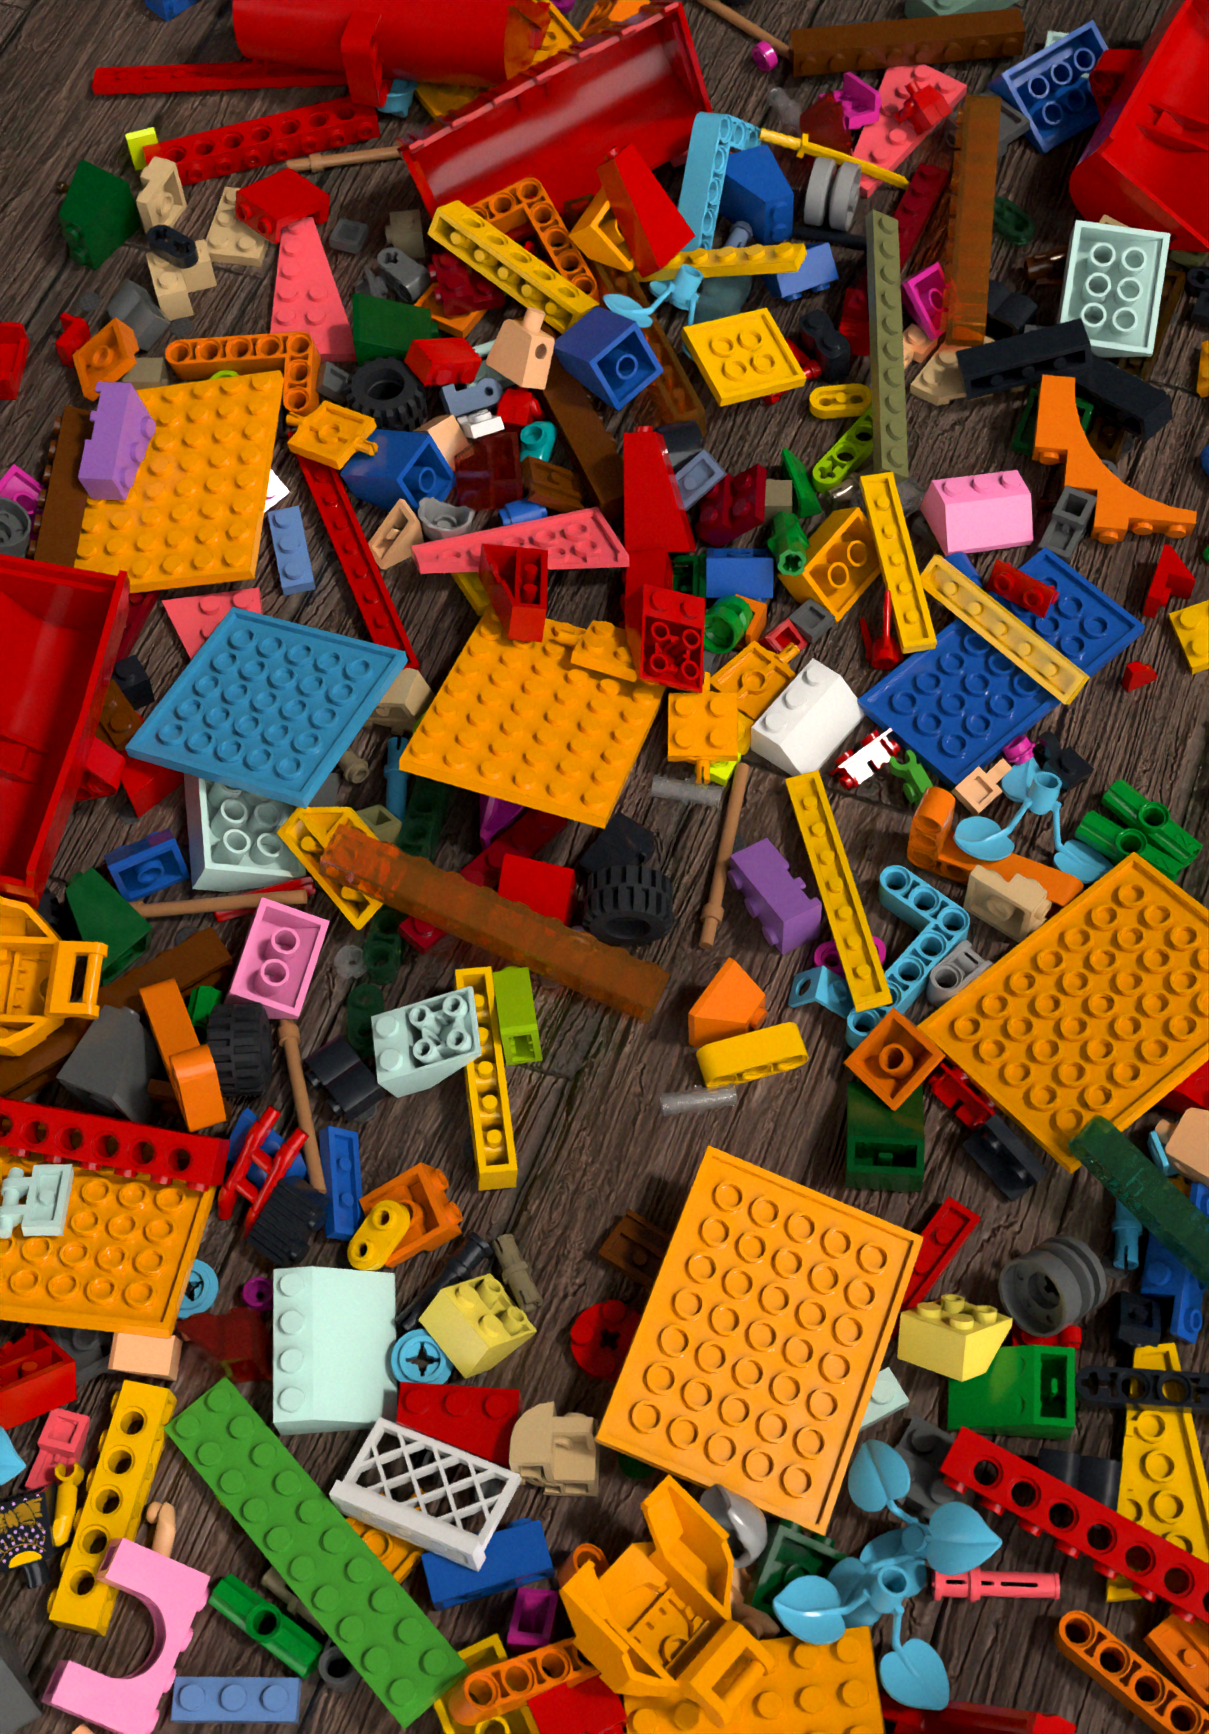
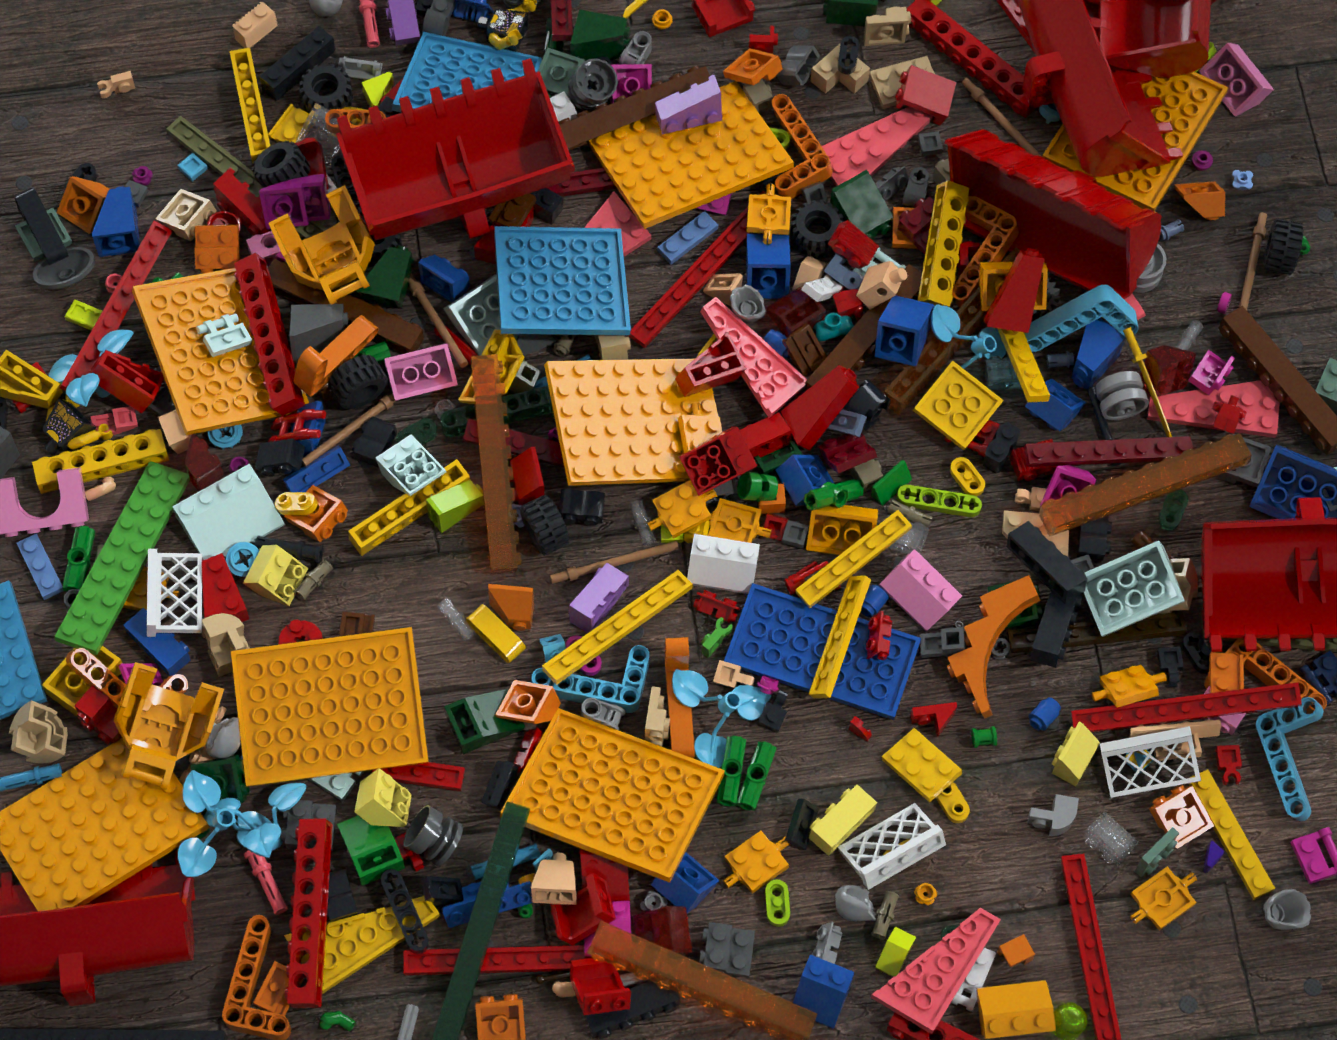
camera: 55 degrees right, 5 degrees up
olive plate [865,209,909,484] -> none

